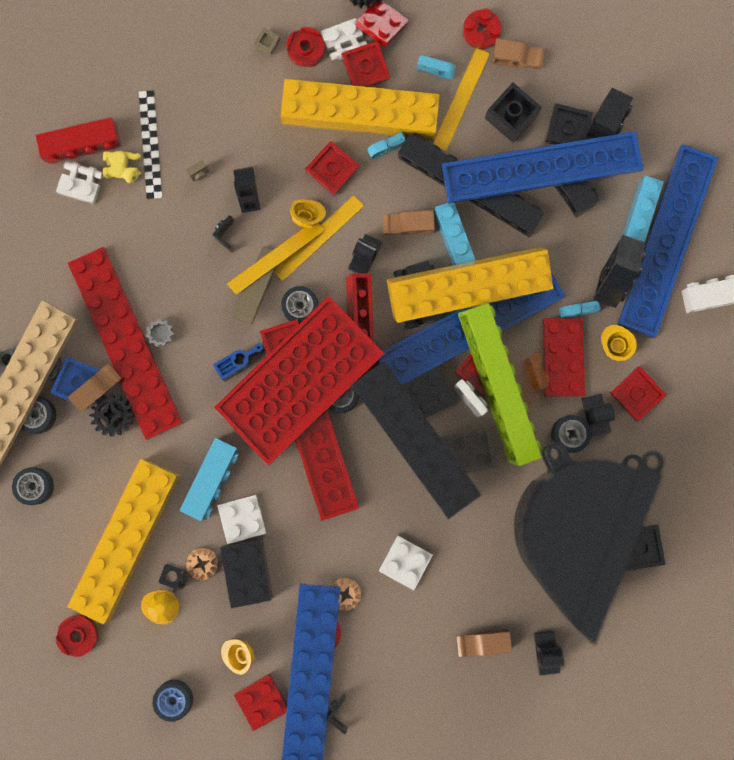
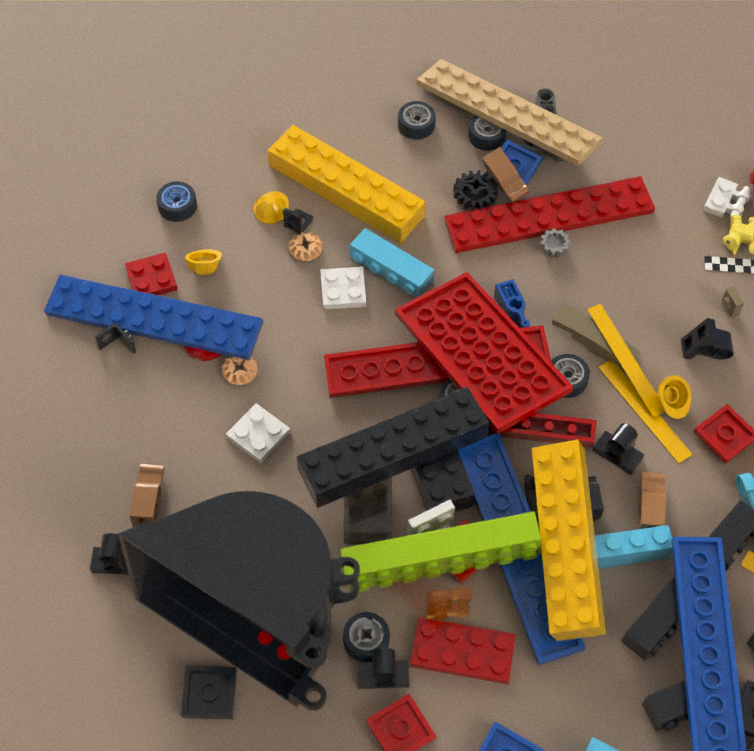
camera: 100 degrees right, 25 degrees down
red plate [56,615,99,657] -> none
black bracket [212,215,234,252] -> none
black brick [220,538,273,608] -> none
medium azure piece [559,301,601,318] -> none
black brick [593,234,646,308] -> none
yellow piece [601,325,637,361] -> none

